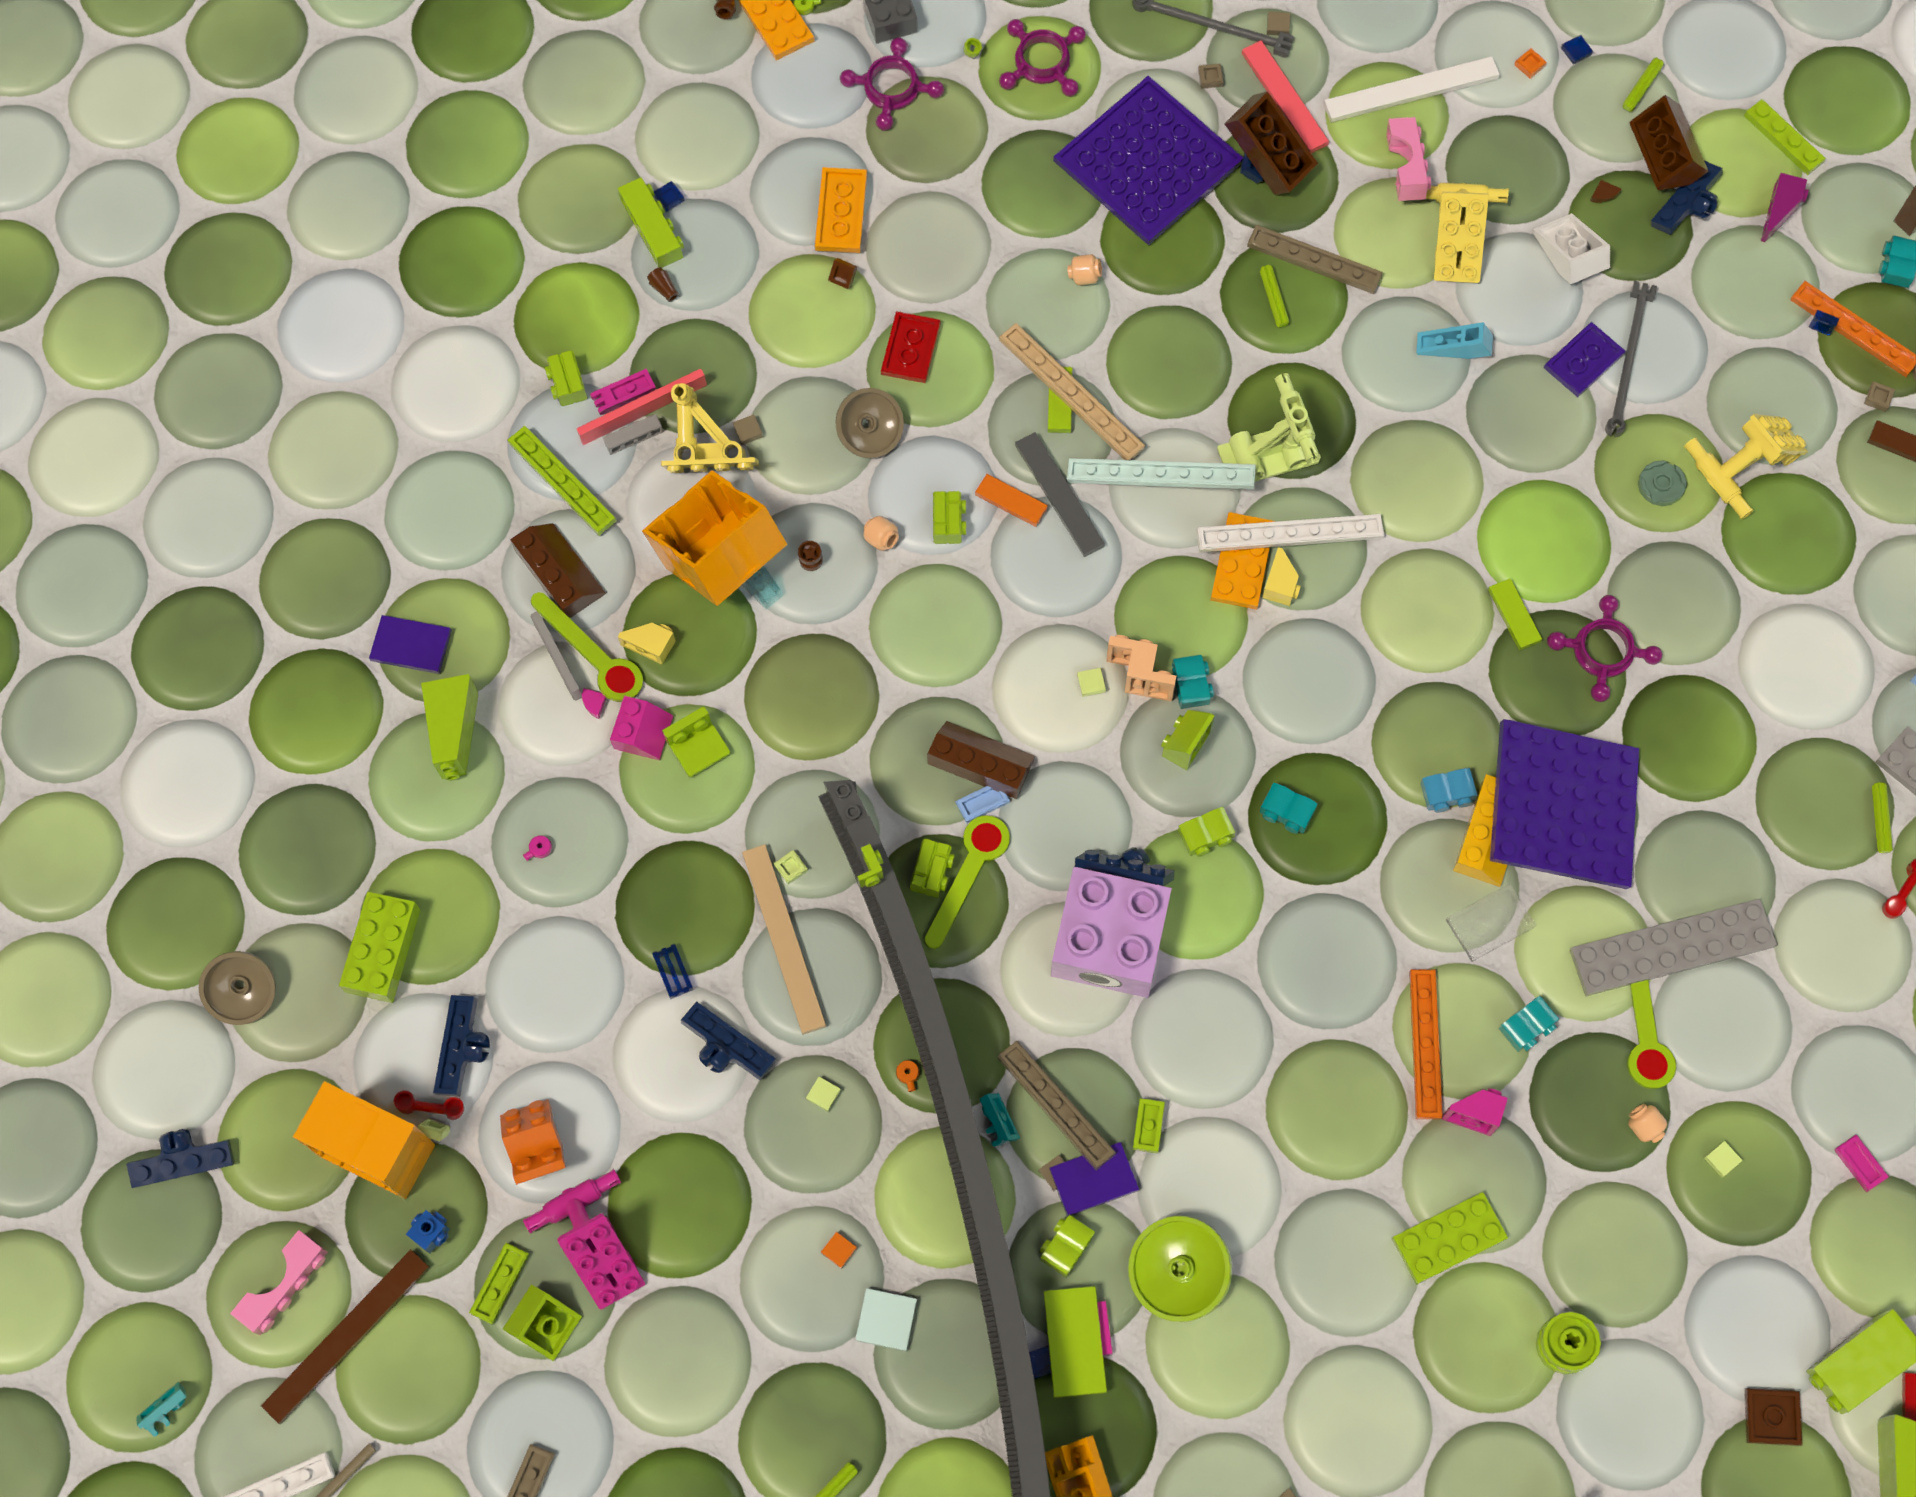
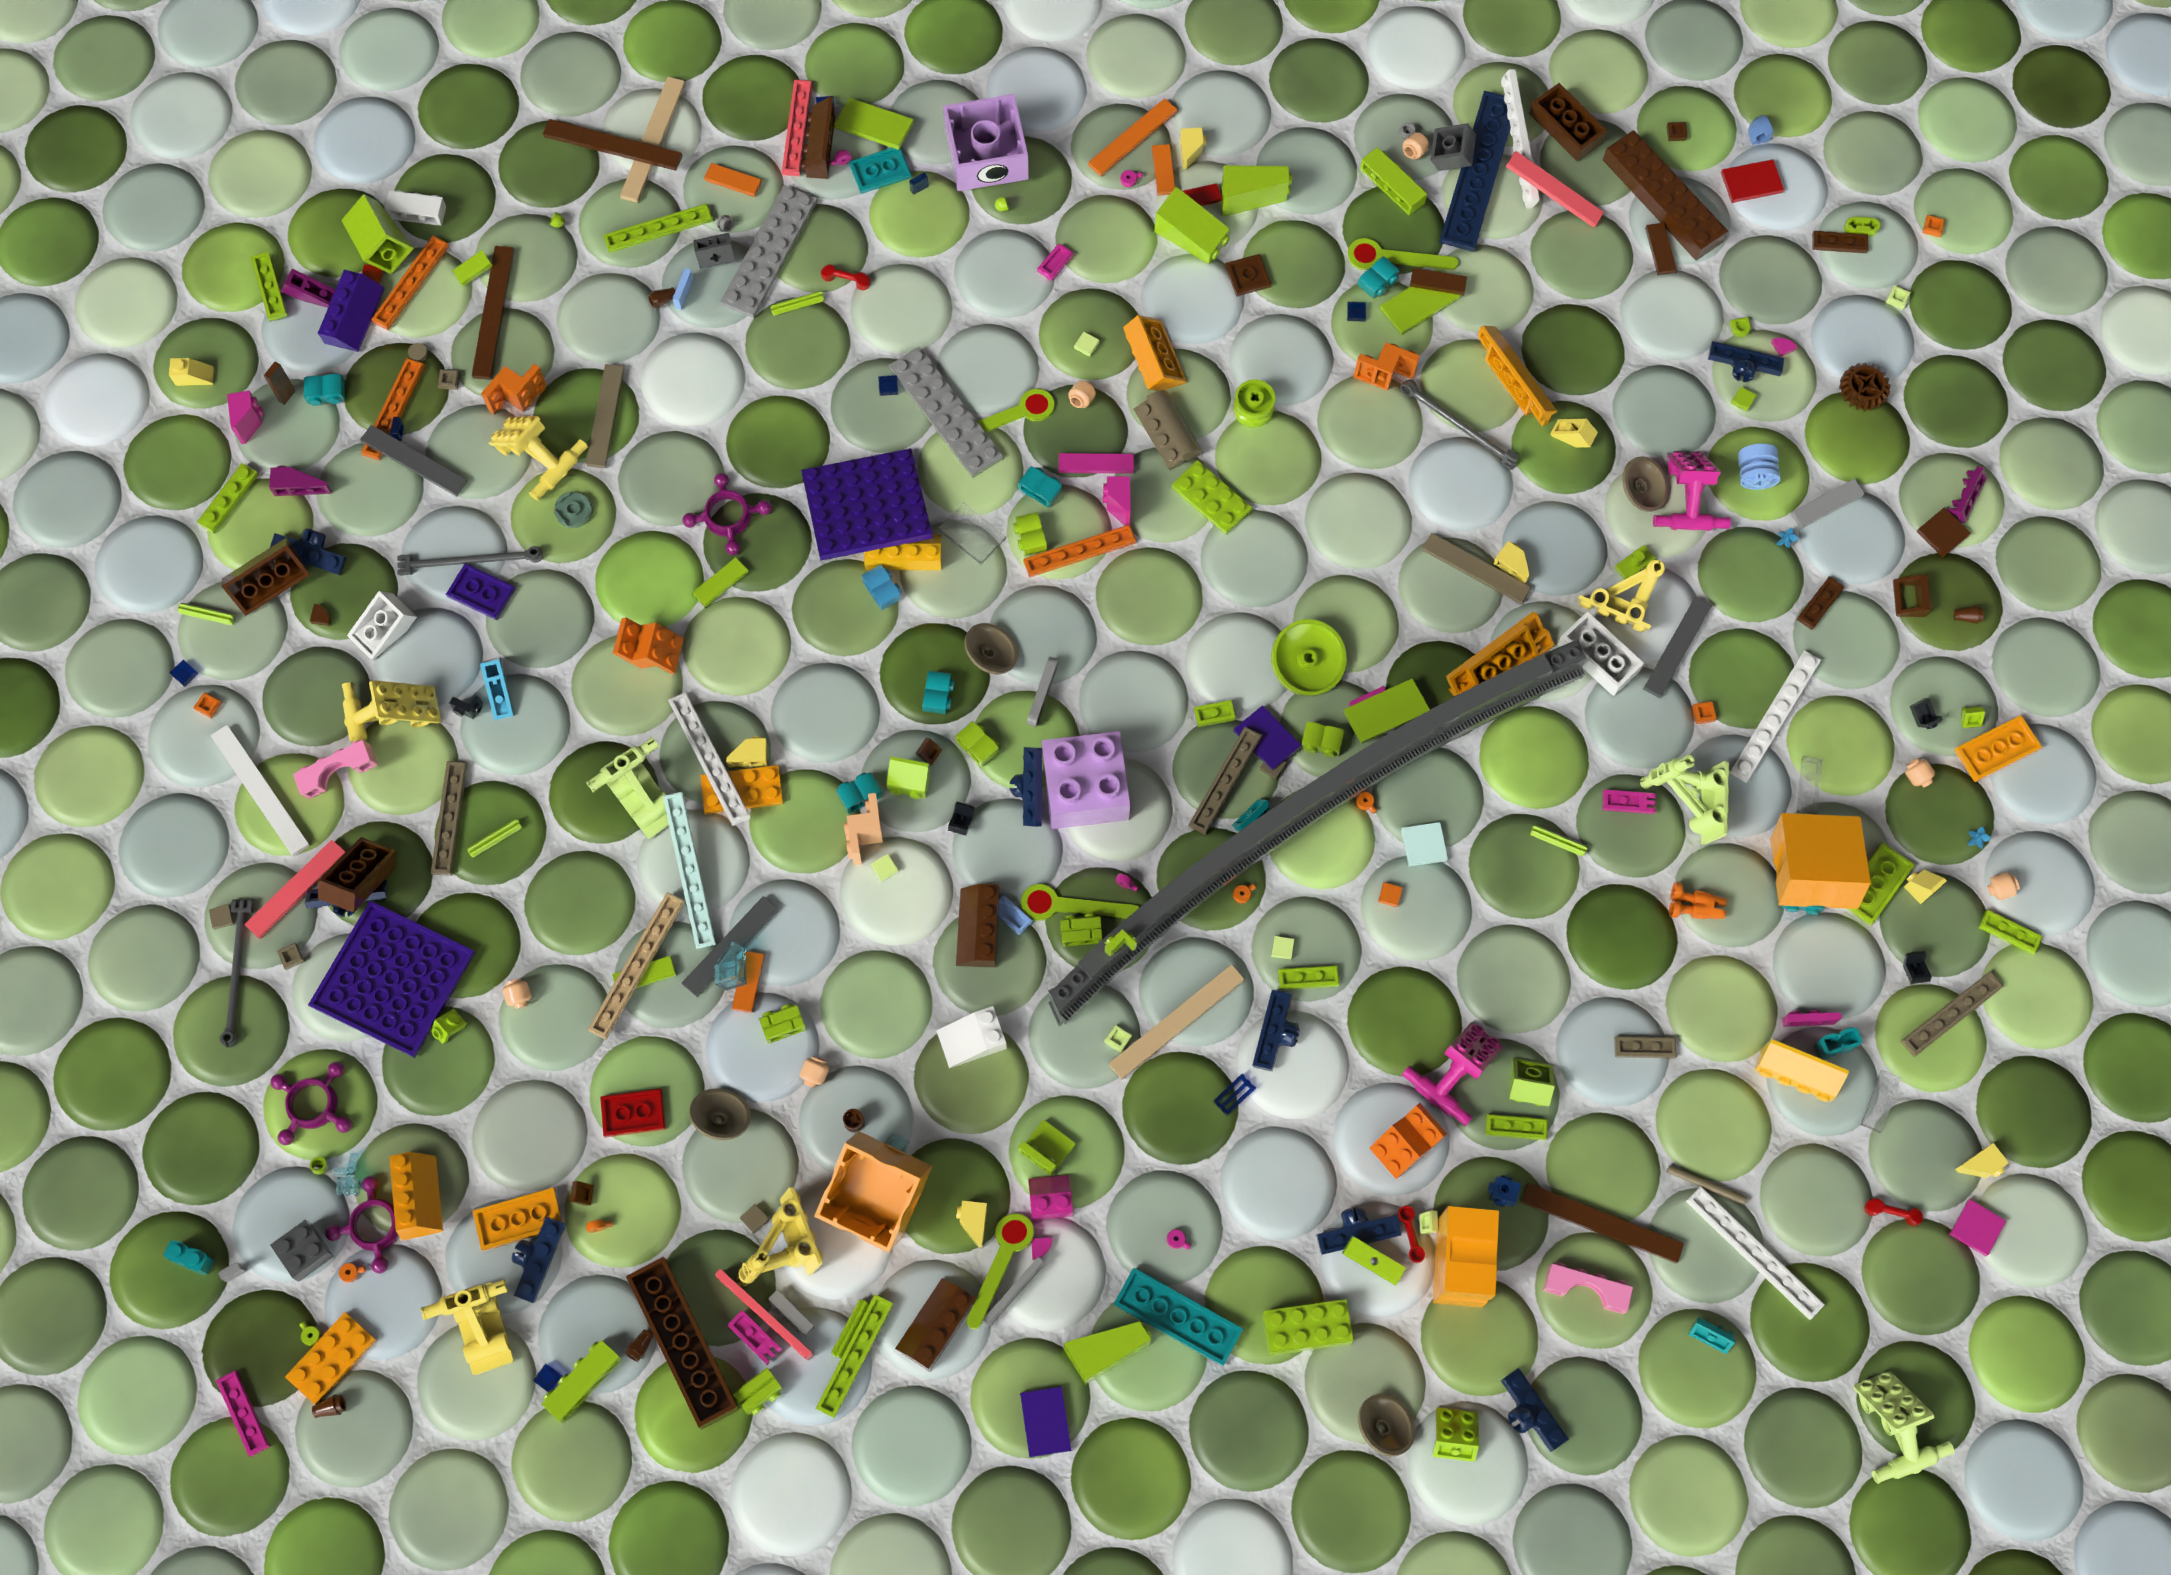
camera: 115 degrees left, 0 degrees up
none -> dark pink slope [227,390,264,444]
none -> clear light blue arm [334,1153,362,1196]
none -> orange piece [339,1263,366,1283]
none -> dark grey tile [360,425,467,497]
none -> light orange slope [389,1152,444,1241]
none -> light yellow plate [421,1279,514,1375]
none -> lime bracket [431,1009,467,1044]
none -> black bracket [449,695,483,719]
none -> orange bracket [481,364,546,414]
none -> dark blue plate [512,1217,567,1303]
none -> dark tan tile [586,364,624,468]
none -> orange piece [586,1219,612,1233]
none -> orange bracket [612,617,684,674]
none -> reddish brown brick [626,1256,740,1430]
none -> clear light blue slope [714,942,747,991]
none -> lime axle [831,1299,869,1358]
none -> clear blue tile [878,375,898,396]
none -> reddish brown plate [916,738,942,765]
none -> white slope [936,1006,1007,1069]
none -> black bracket [947,802,975,836]
none -> dark tan dish [964,623,1018,675]
none -> lime brick [1013,512,1047,556]
none -> light grey beam [1027,657,1059,727]
none -> dark pink tile [1059,453,1134,474]
none -> teal plate [1113,1267,1243,1367]
none -> dark pink piece [1115,873,1139,892]
none -> light orange slope [1123,315,1187,391]
none -> dark tan brick [1133,390,1203,470]
none -> lime tile [1278,965,1340,990]
none -> lime tile [1342,1236,1406,1286]
none -> orange piece [1356,792,1377,814]
none -> lime bracket [1433,1407,1479,1462]

